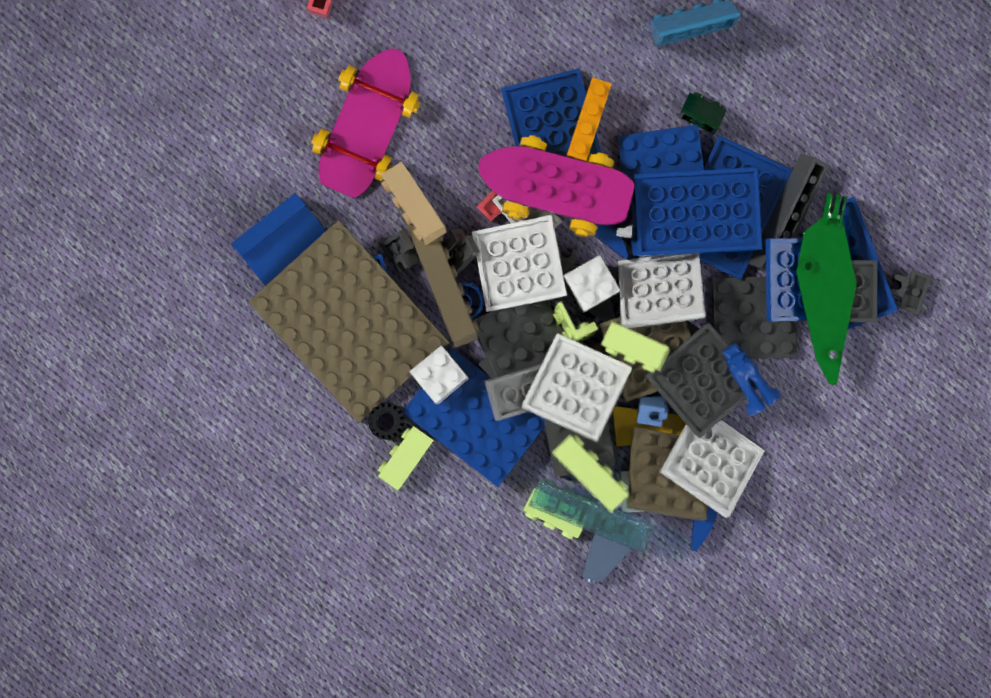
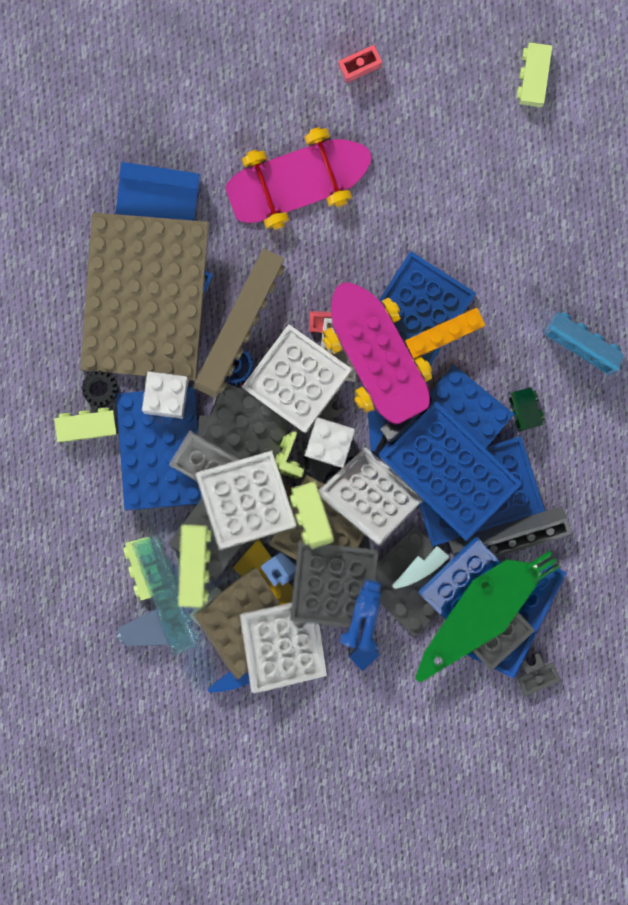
camera: 50 degrees right, 0 degrees up
tan brick [381,161,447,245] -> none
dark grey plate [381,229,419,273] -> none
dark grey plate [441,228,480,275] -> none
none -> blue brick [349,646,380,671]
none -> light aqua slope [392,546,449,589]

